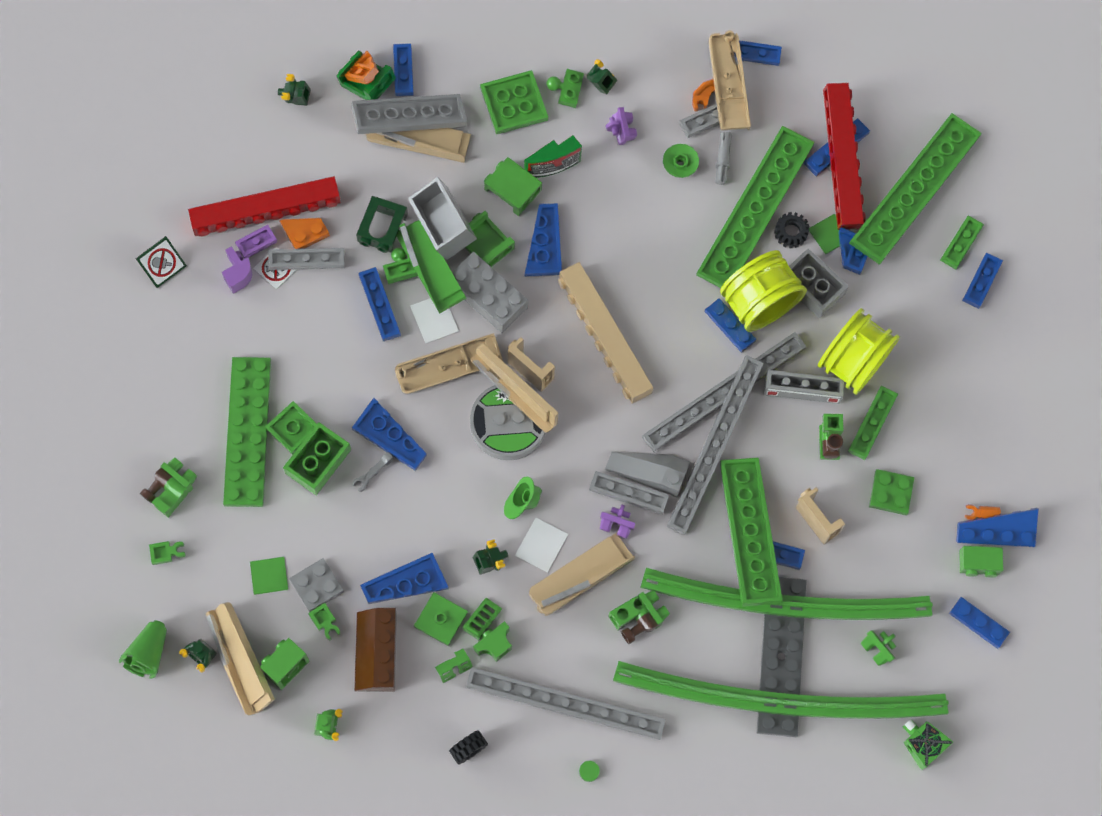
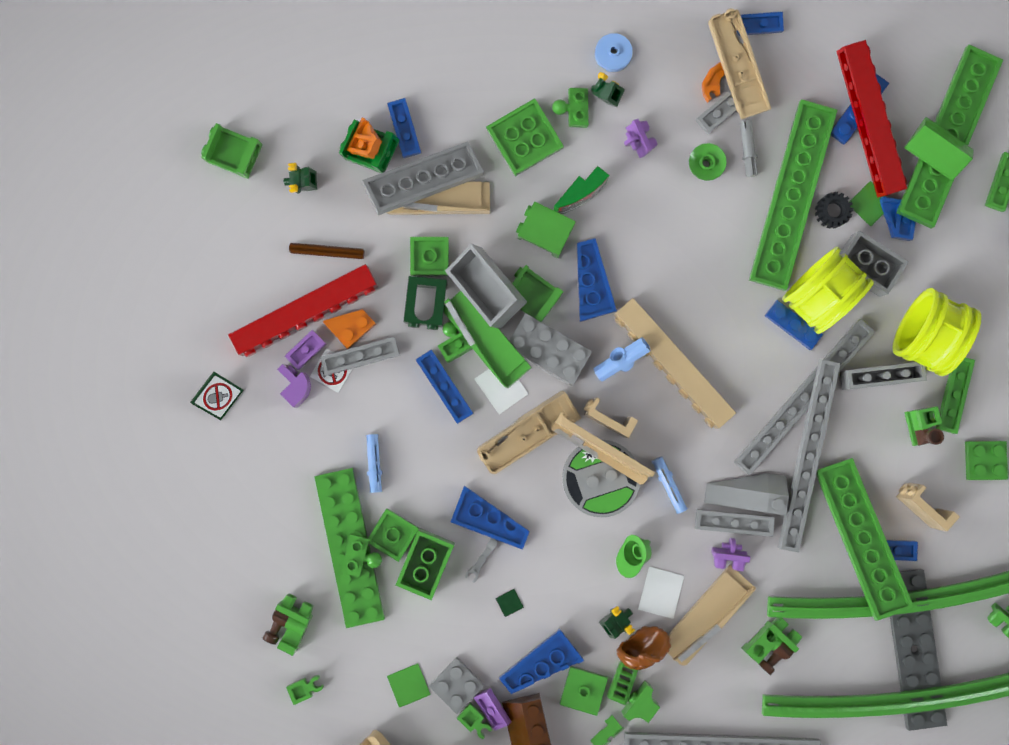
camera: 10 degrees left, 15 degrees up
none -> bright green panel [201,123,263,179]
none -> reddish brown axle [289,243,365,259]
none -> bright green plate [341,534,382,577]
none -> light blue pin [366,434,383,493]
none -> bright green plate [410,237,449,276]
none -> medium lavender plate [474,688,511,731]
none -> dark green sticker [495,589,524,617]
none -> light blue piece [593,337,651,382]
none -> light blue plate [595,33,632,72]
none -> dark orange piece [616,626,671,670]
none -> light blue pin [651,456,688,514]
none -> bright green slope [904,117,974,181]

